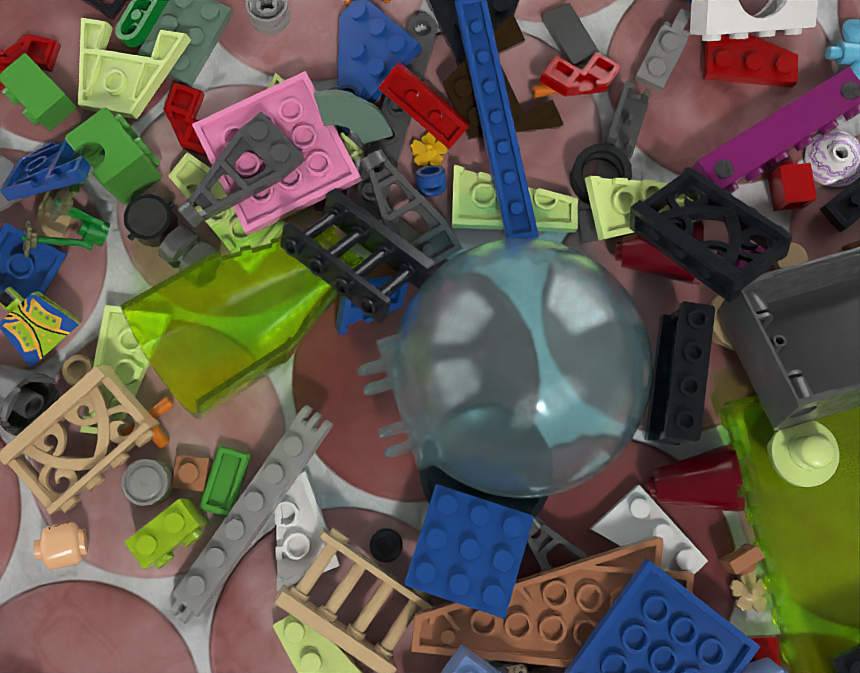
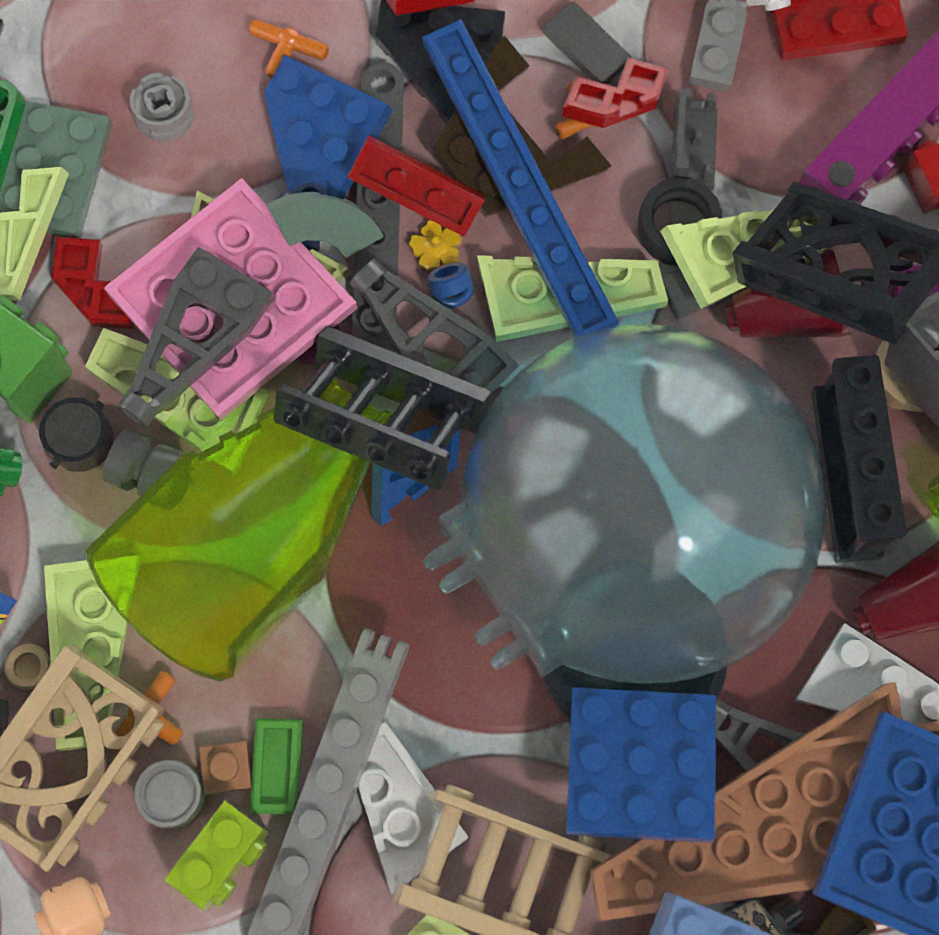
camera: 15 degrees left, 5 degrees down
black tile [370,528,403,563] -> none

